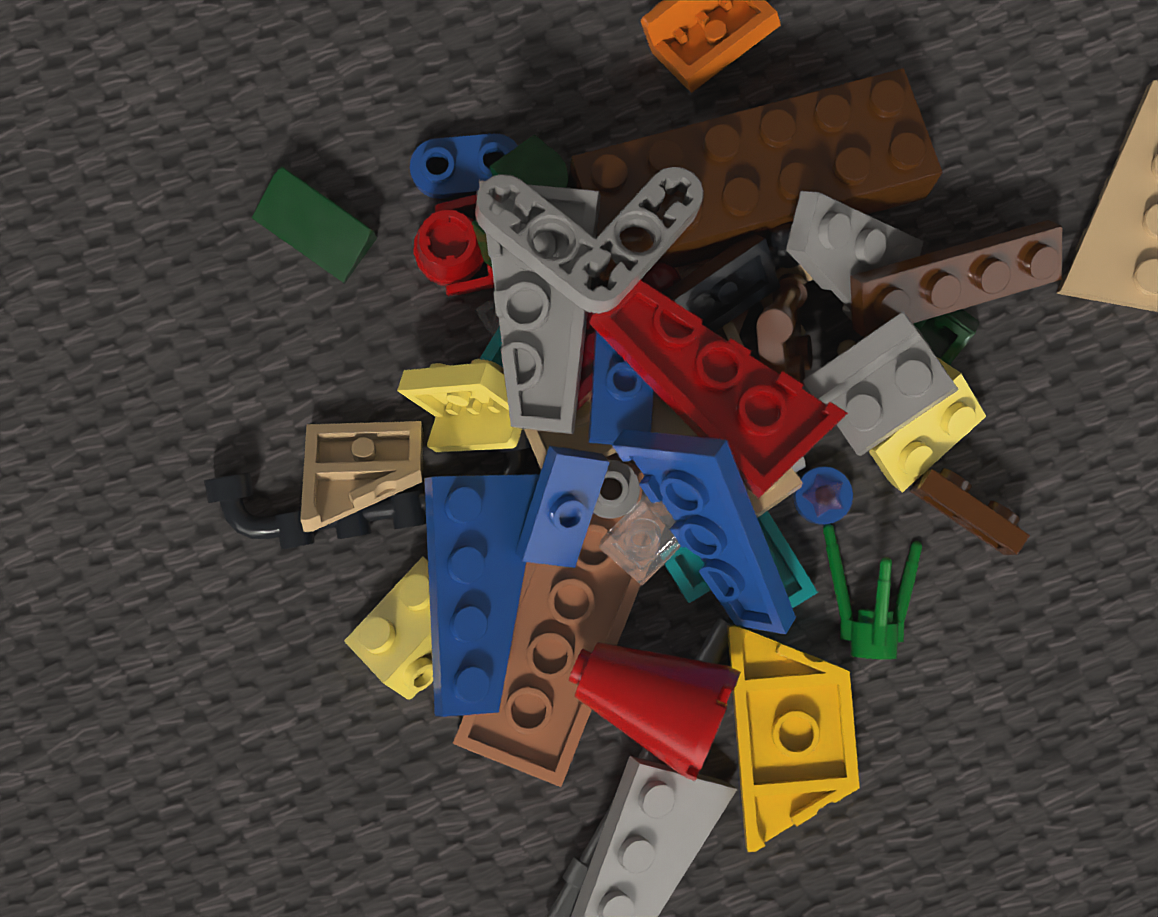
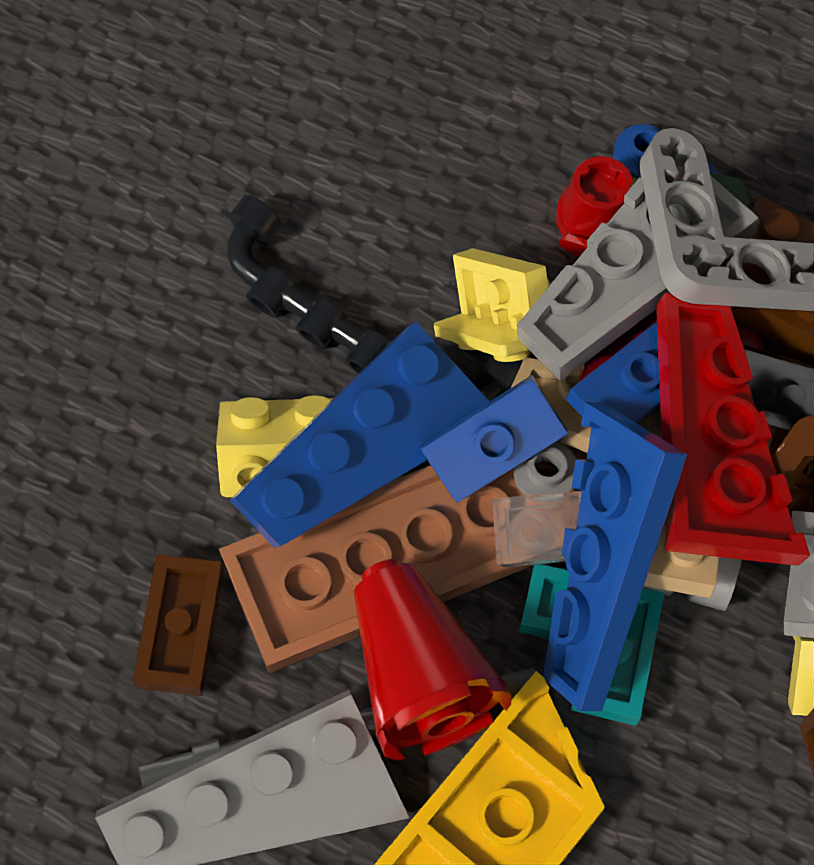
camera: 45 degrees right, 20 degrees down
dark green slope [252,166,377,284] -> none
tan wing [301,421,423,532] -> none
blue tile [793,467,853,525] -> none
green plant [823,524,922,659] -> none
none -> reddish brown plate [133,554,224,696]

